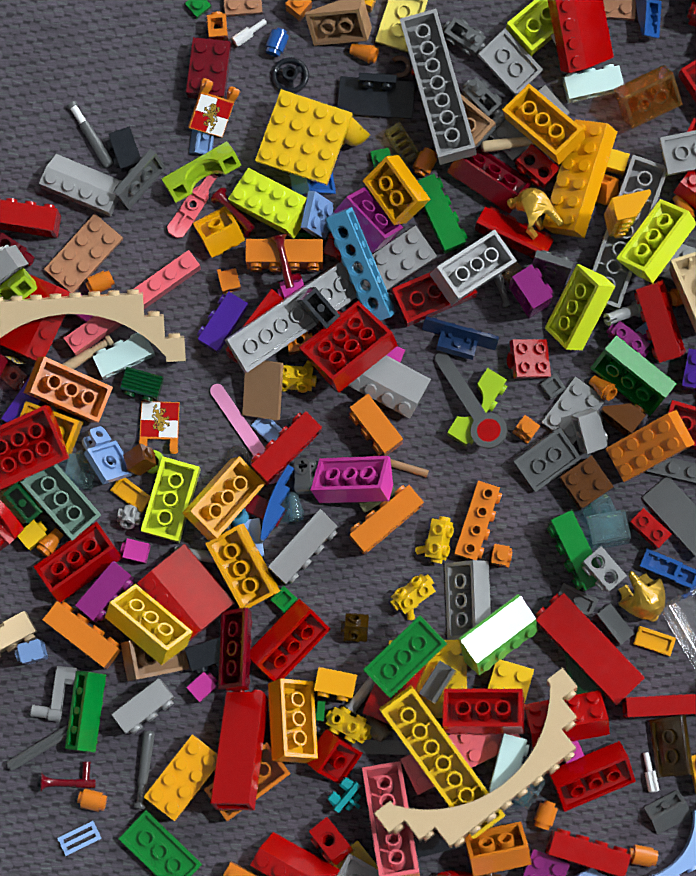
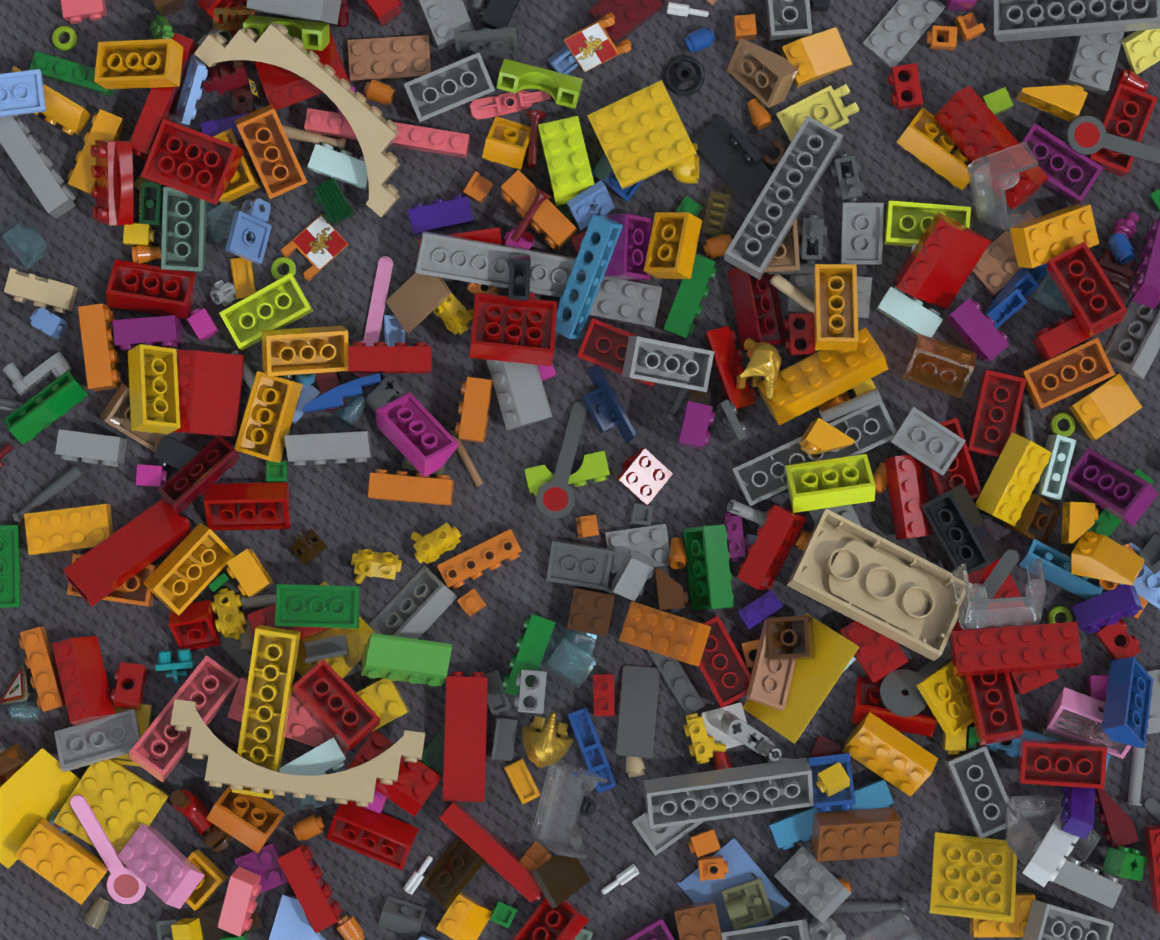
camera: 45 degrees right, 5 degrees up
reddish brown brick [123,443,157,476] -> none
neon yellow slope [545,264,615,350] -> none
none -> light grey brick [403,53,495,122]
none -> light grey pin [819,387,882,423]
none -> magenta brick [945,298,1010,364]

